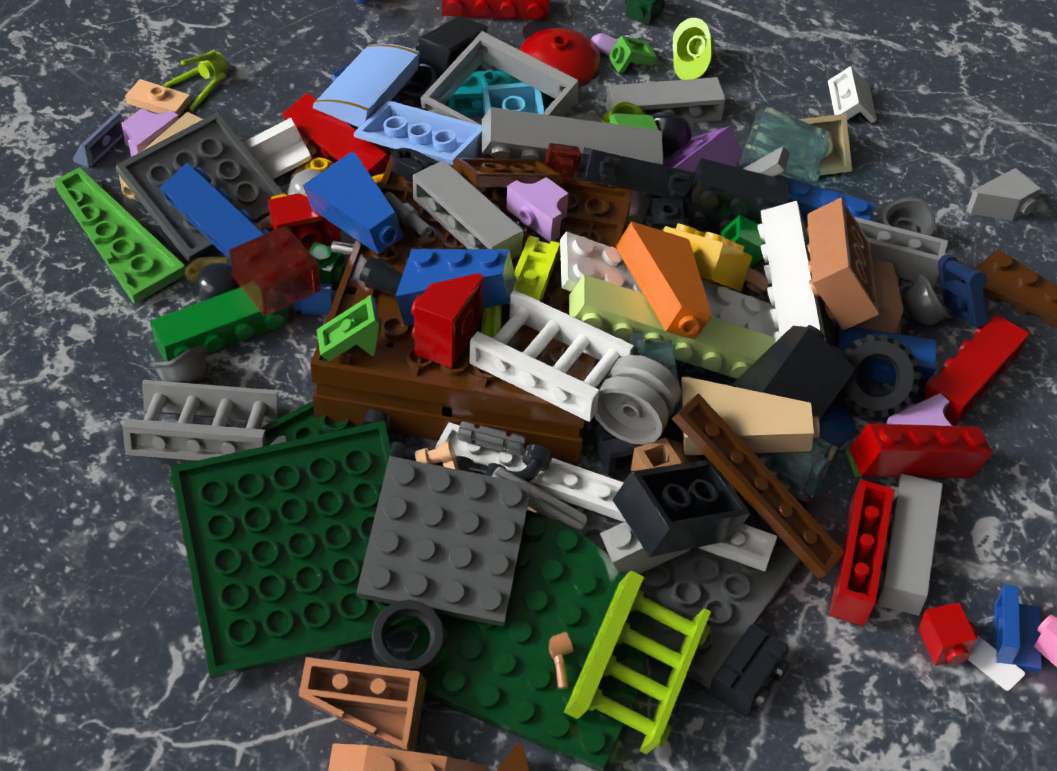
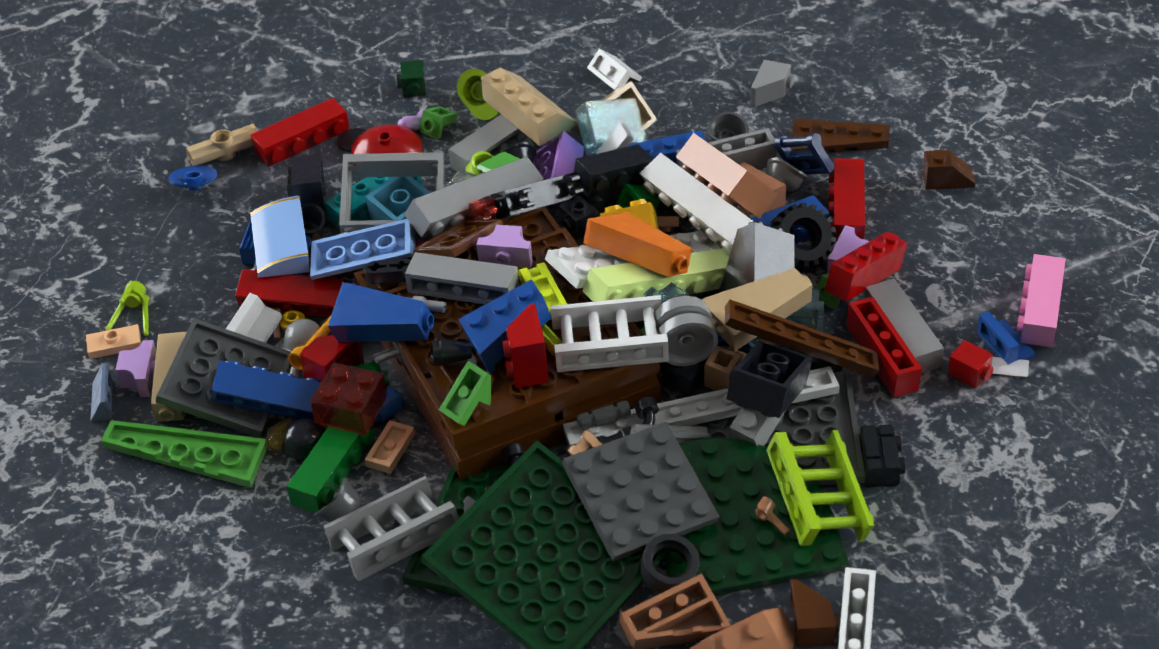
camera: 30 degrees left, 5 degrees down
none -> light nougat plate [365,420,415,474]
none -> tan slope [481,68,578,146]

